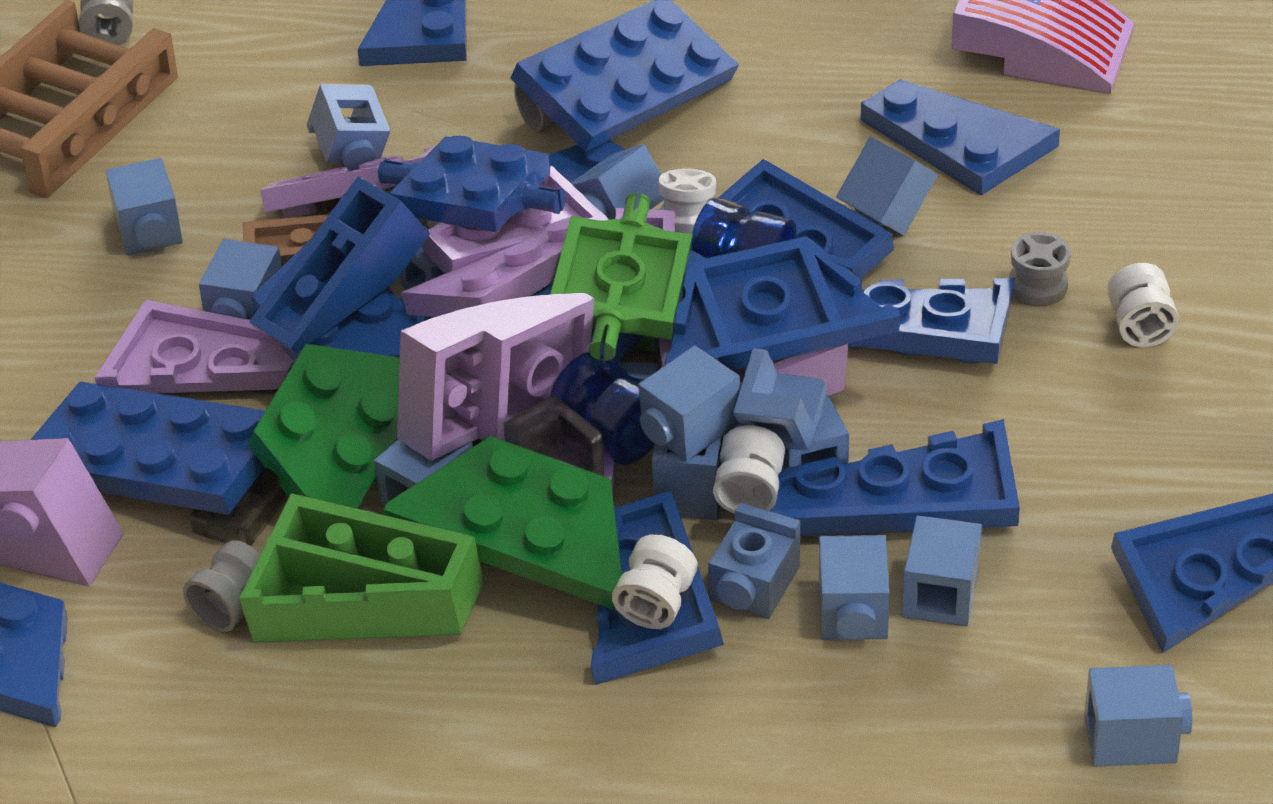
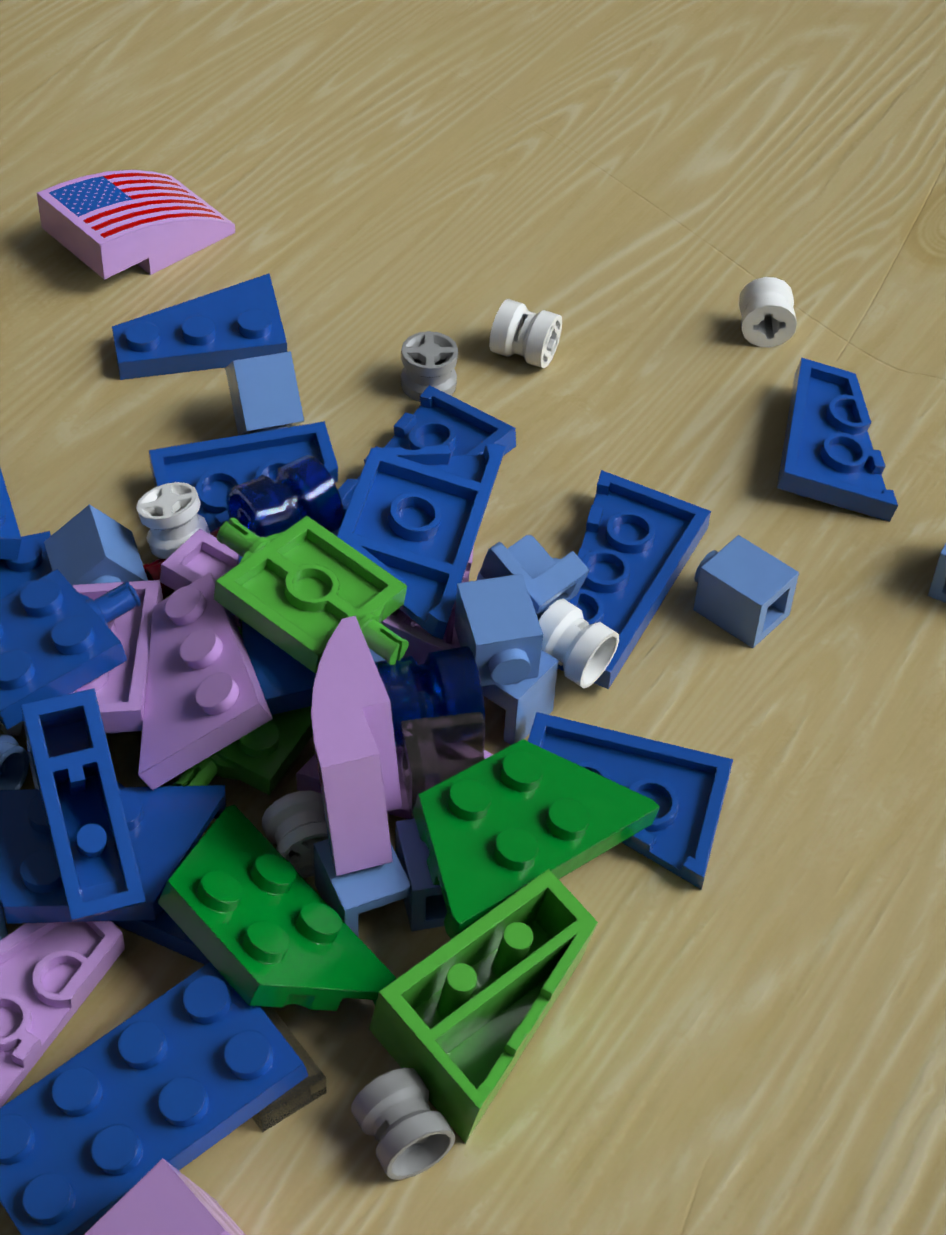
camera: 65 degrees left, 5 degrees up
white wheel [612,535,698,629] -> none
medium blue brick [708,502,800,619] -> none
medium blue brick [819,535,890,640] -> none

